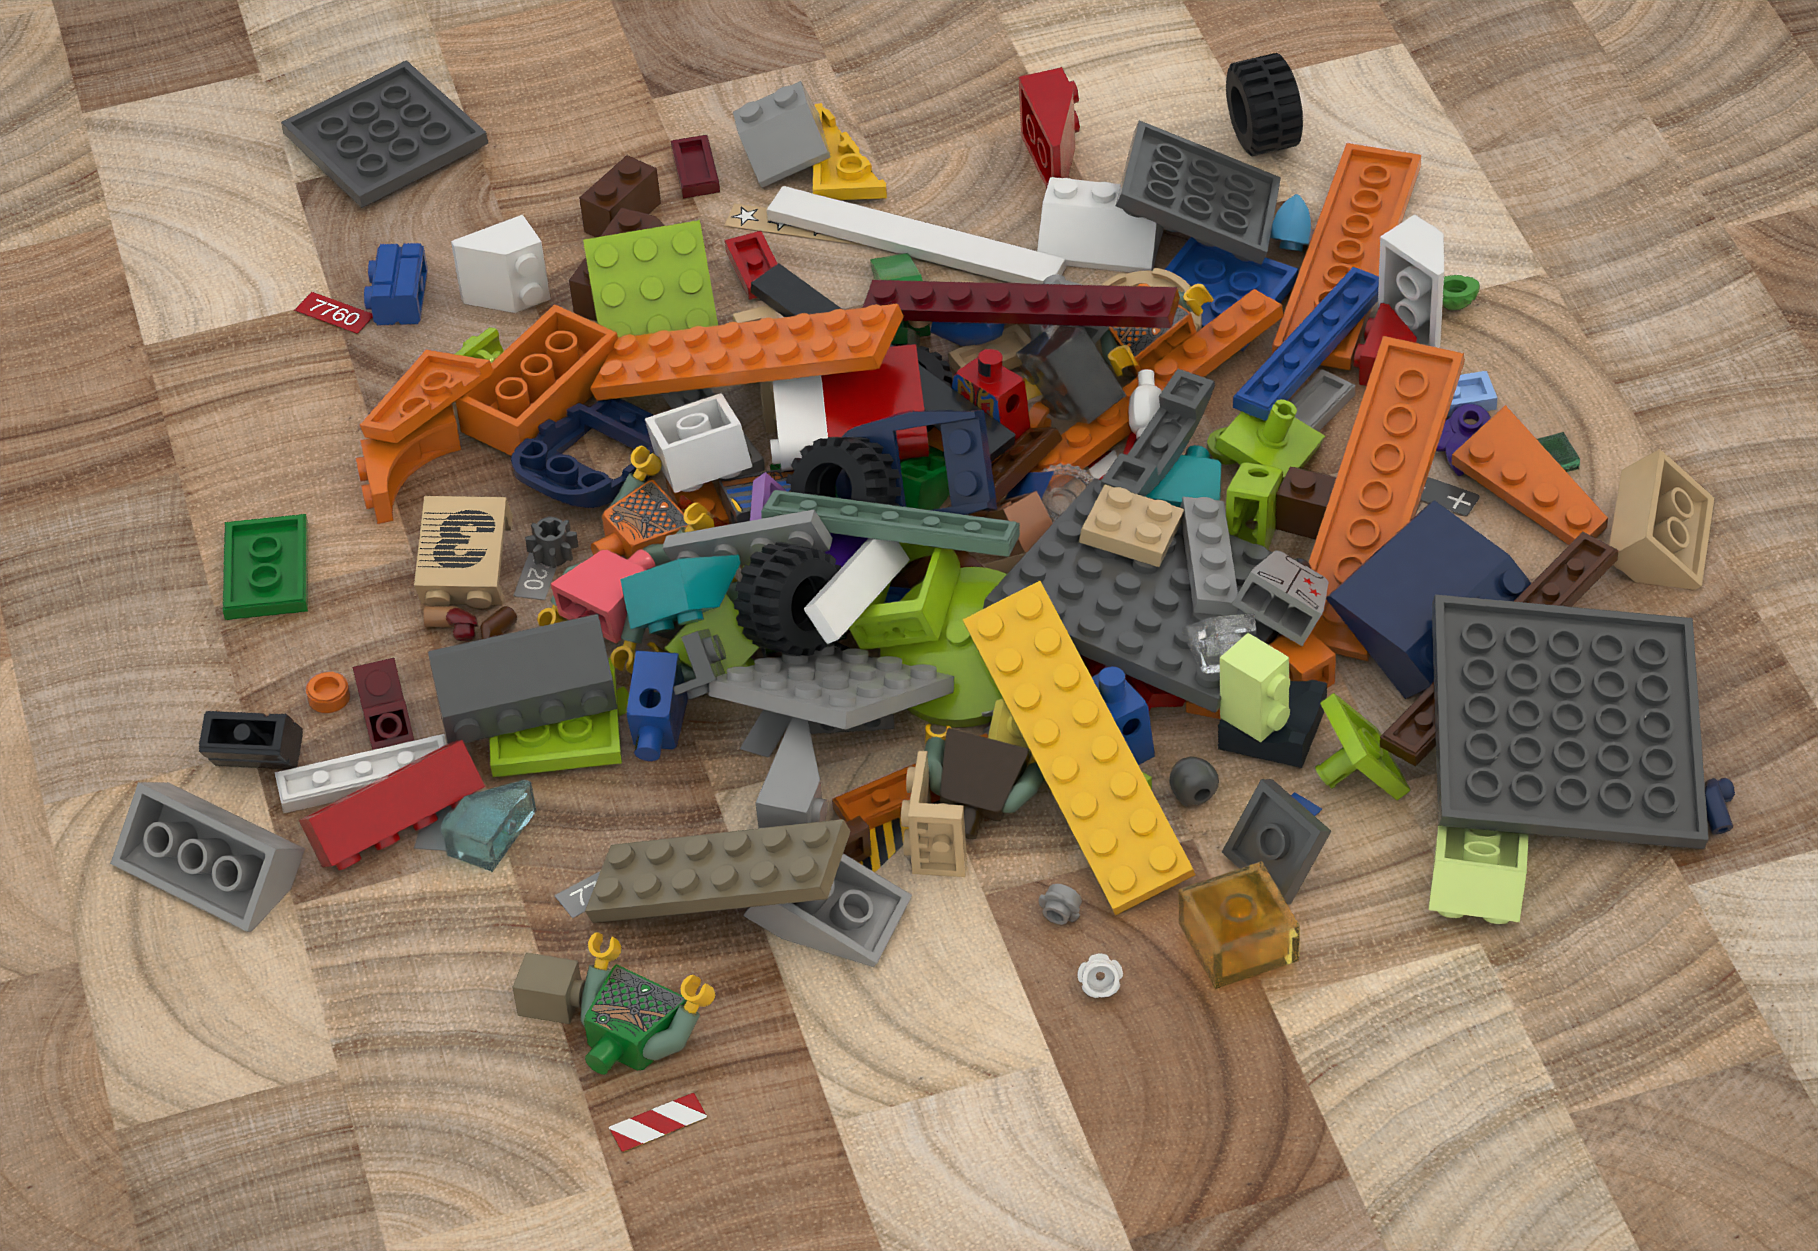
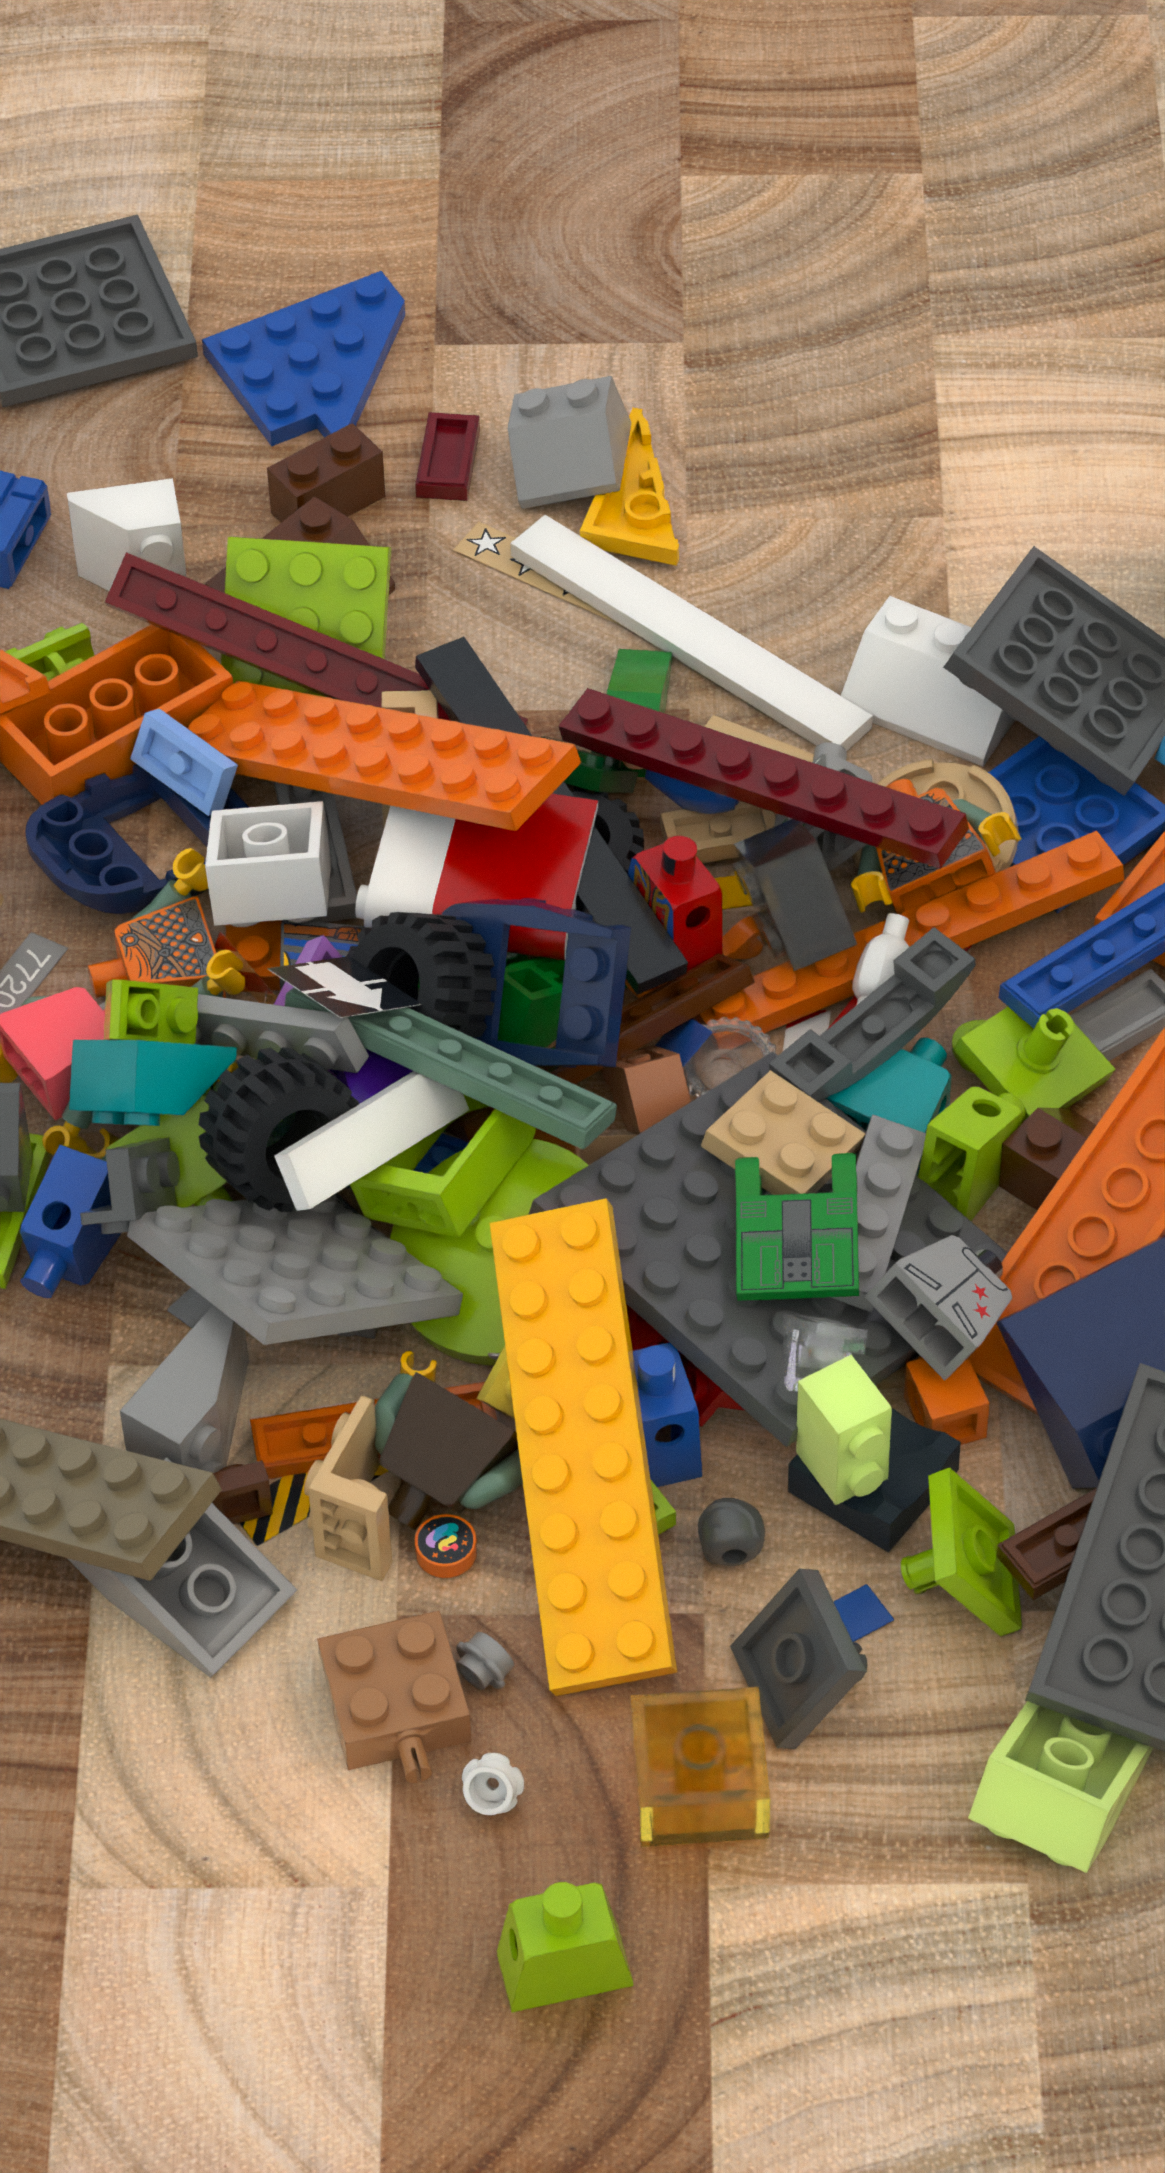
camera: 15 degrees right, 5 degrees up
dark grey gear [525,516,578,568] -> none
red plate [724,231,778,300] -> none
red slope [1018,67,1080,189] -> none
none -> lime slope [104,979,198,1044]
none -> dark red plate [105,552,528,727]
none -> light blue plate [130,709,238,816]
none -> blue wing [202,271,405,447]
none -> sticker [267,956,422,1018]
none -> medium nougat plate [317,1610,472,1783]
none -> tile [415,1514,477,1578]
none -> lime torso [497,1882,633,2013]
none -> green flag [735,1153,859,1301]

